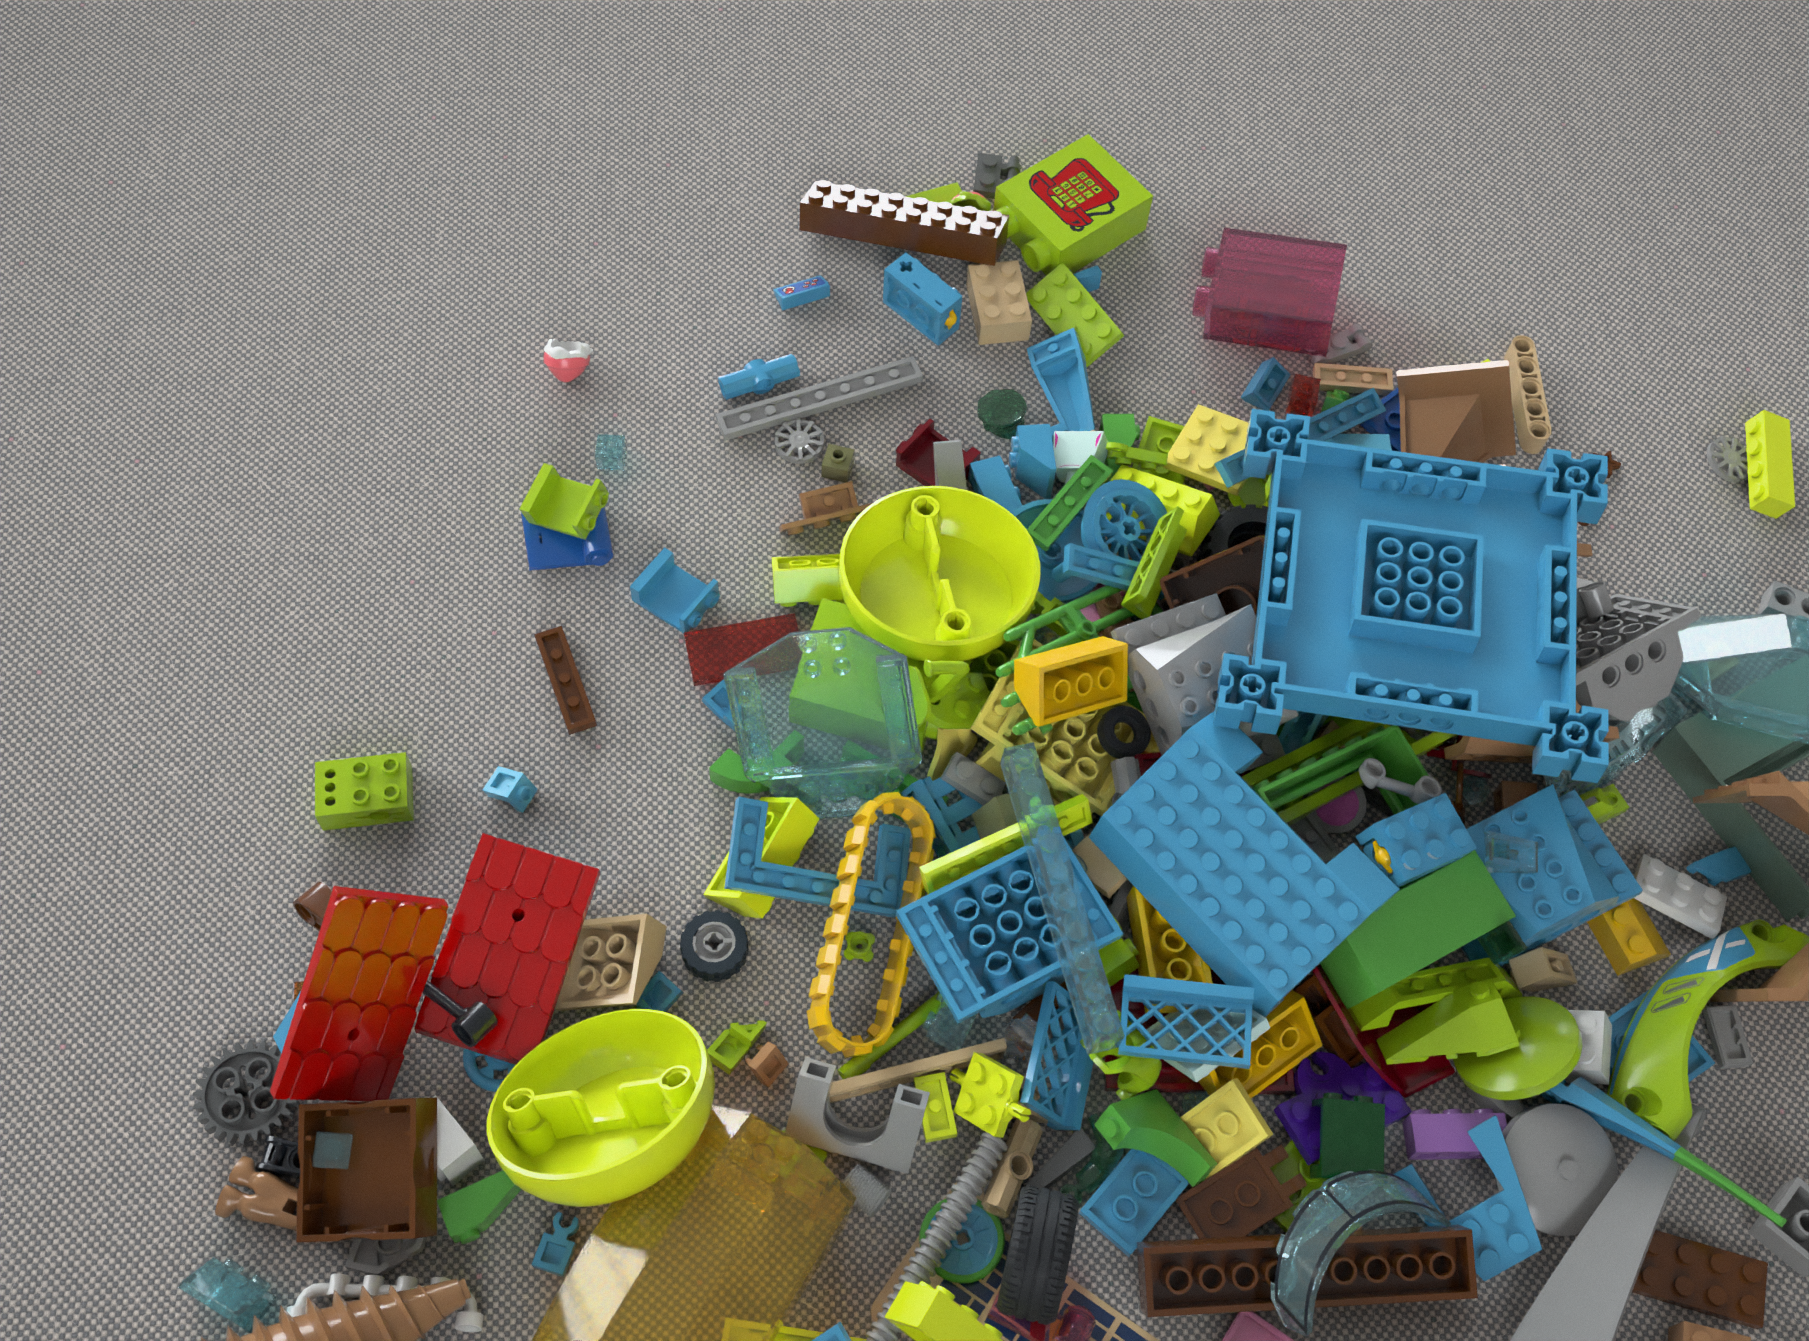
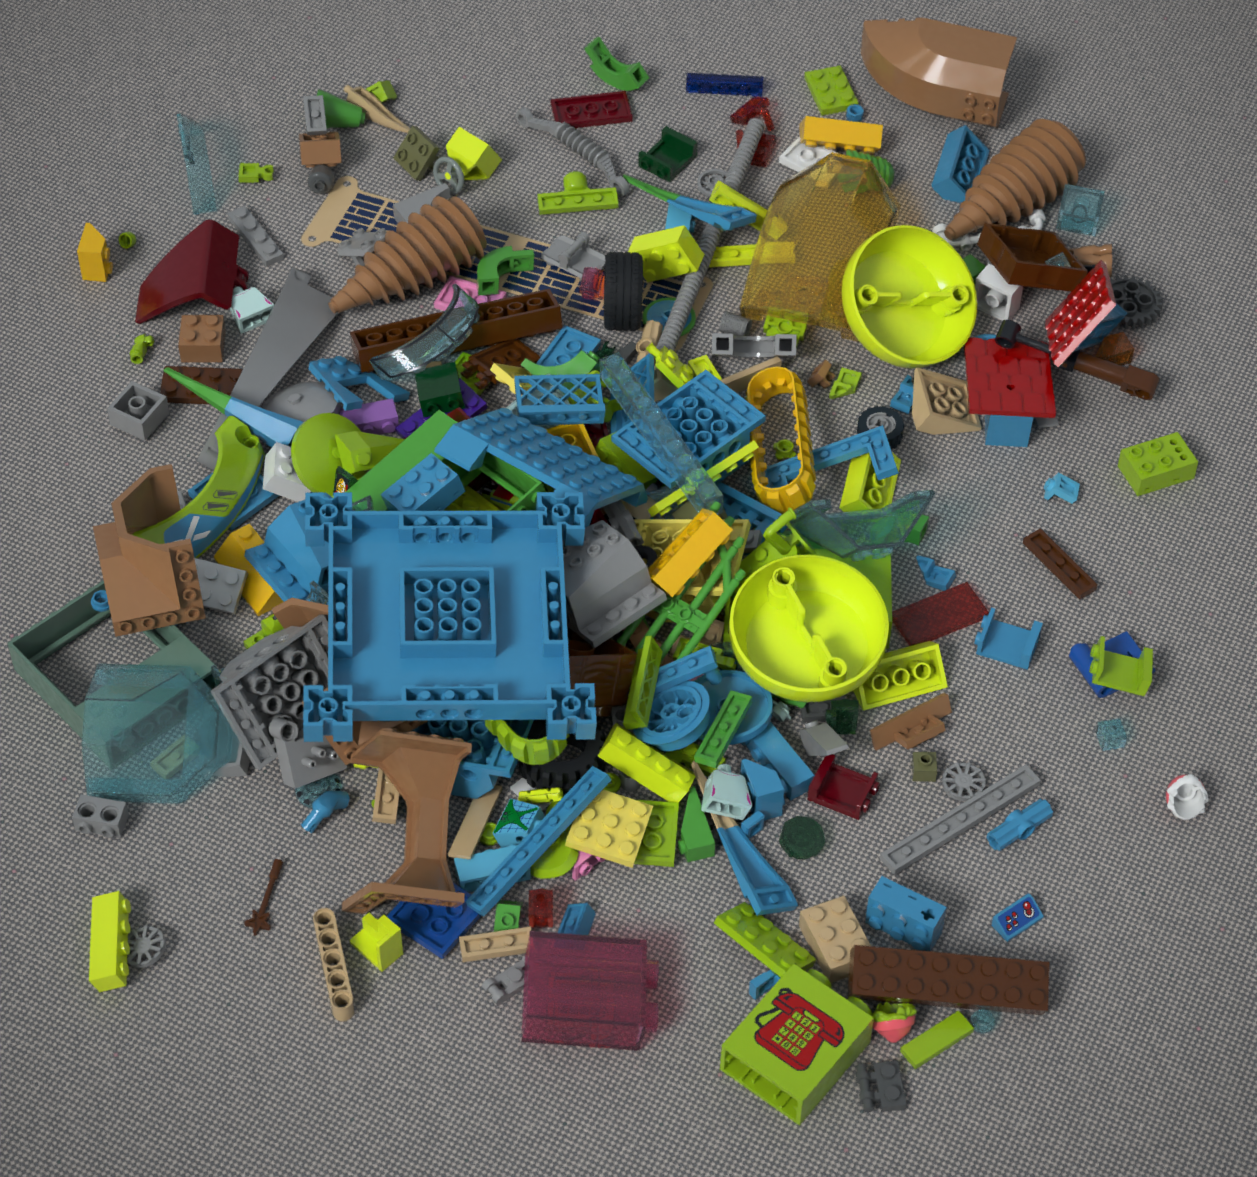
camera: 170 degrees right, 10 degrees down
lime hinge [1106,442,1168,471] -> none

